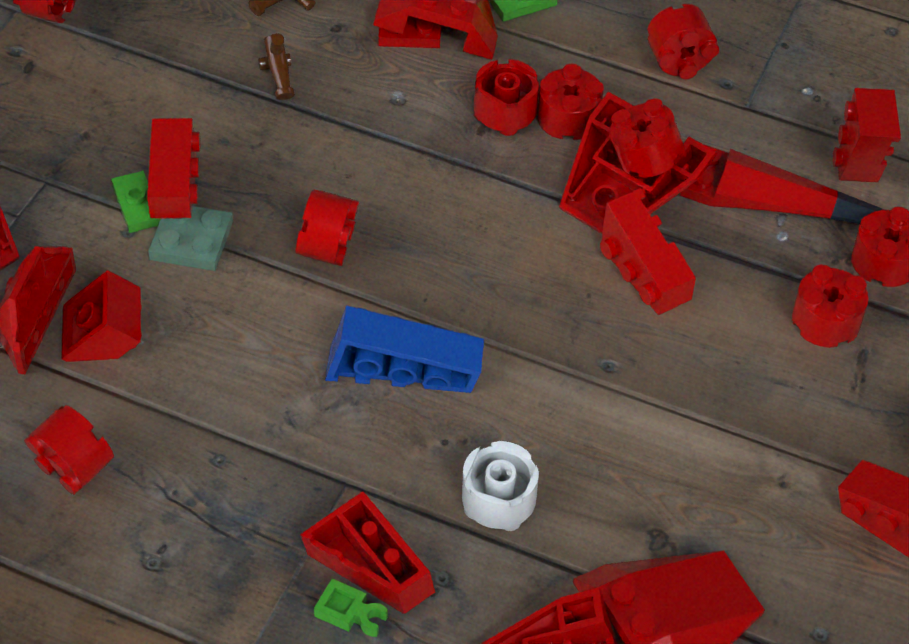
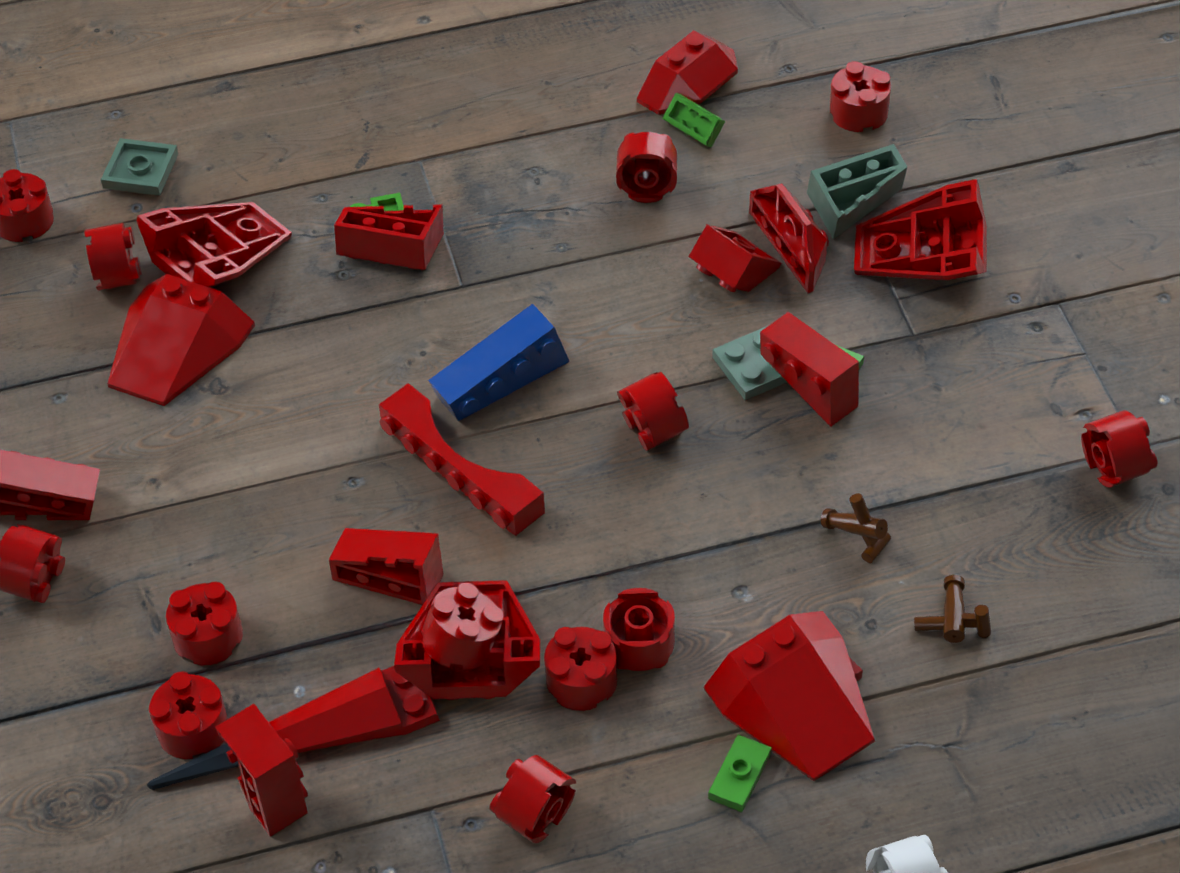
camera: 145 degrees right, 0 degrees up
white brick [462,441,539,531] -> none
none -> red arch [379,383,545,536]

